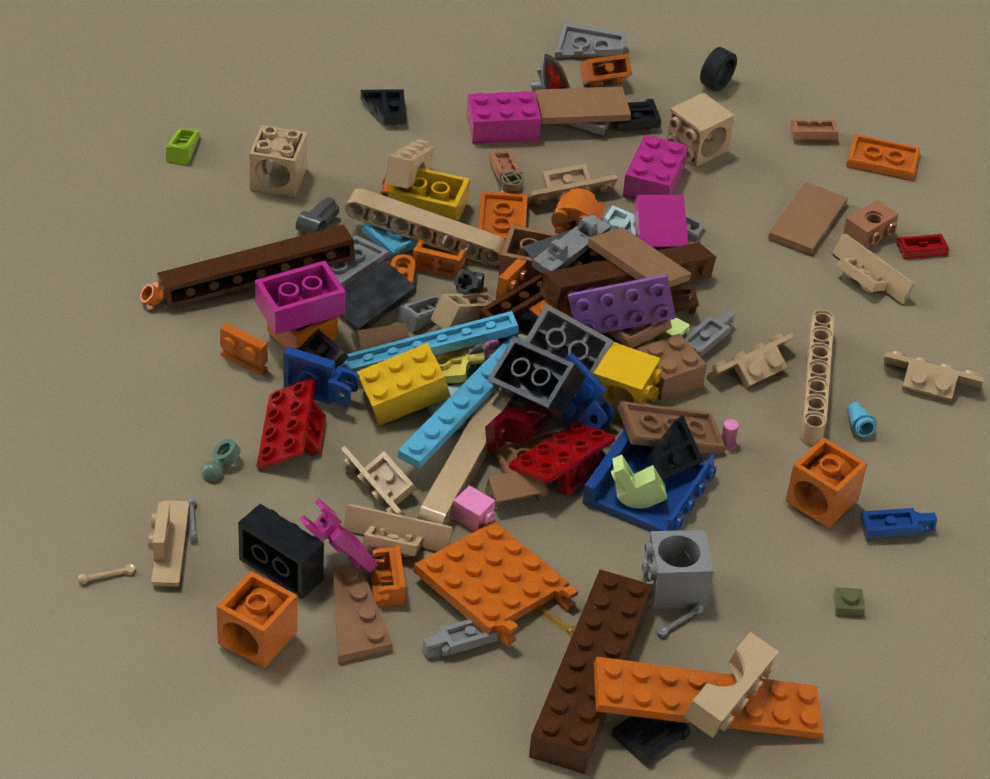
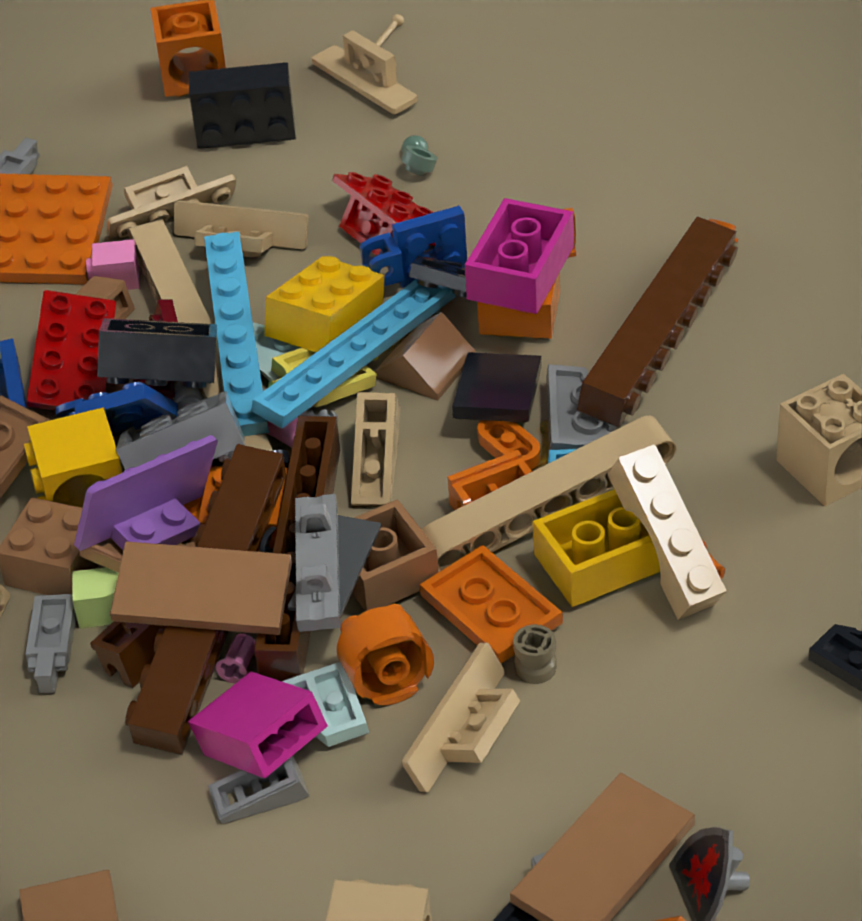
camera: 145 degrees right, 0 degrees up
light grey hinge [186,498,197,542] -> none
dark grey piece [295,197,339,234] -> none
dark pink plate [300,498,378,572] -> none
medium nougat wing [333,564,393,664] -> none
orange hinge [370,545,406,607] -> none
light grey slope [397,295,440,333] -> none
dark grey piece [454,269,485,293] -> none
dark pink brick [466,91,541,144] -> none
nougat plate [489,151,523,182] -> none
orange plate [495,258,528,299] -> none
dark pink brick [623,135,688,200] -> none

